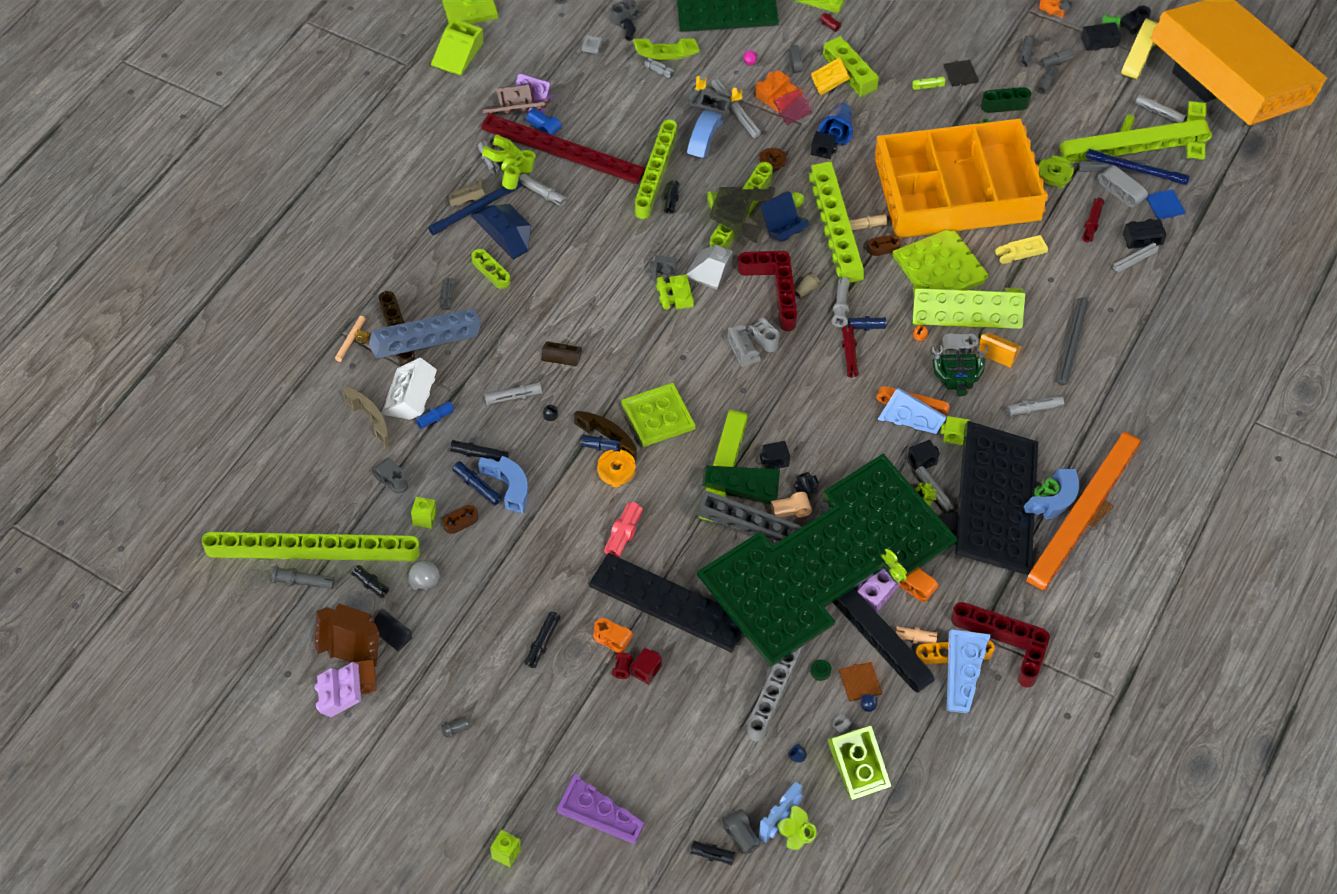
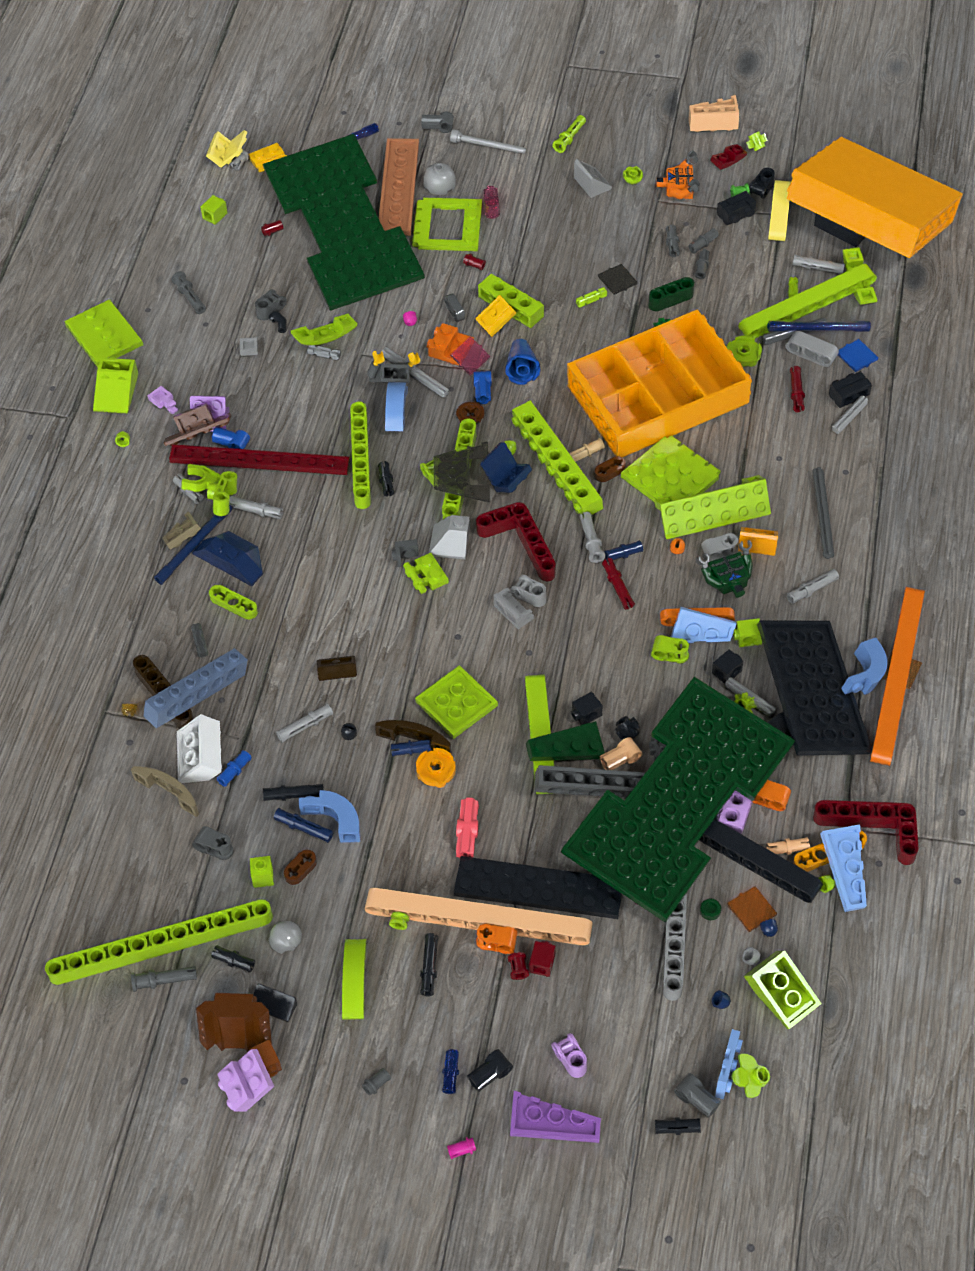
camera: 15 degrees left, 0 degrees up
light nougat bar [335,316,366,362] -> none
lime brick [490,830,521,867] -> none
dark tan cone [794,273,820,299] -> none
black brick [811,131,838,160] -> none
lime plate [881,549,907,583] -> none
light yellow hinge [995,235,1048,264] -> none
bright green bush [1034,478,1059,497] -> none
none -> lime hinge [115,431,130,447]
none -> lavender plate [148,386,178,414]
none -> lime slope [342,939,367,1019]
none -> light nougat beam [364,888,593,945]
none -> lime bush [389,912,410,930]
none -> clear blue axle [442,1049,459,1094]
none -> dark pink pin [447,1137,476,1160]
none -> black piece [467,1049,513,1092]
none -> blue piece [473,371,492,404]
none -> lavender piece [551,1033,587,1078]
none -> lime piece [651,635,689,663]
none -> lime hinge [818,875,836,893]

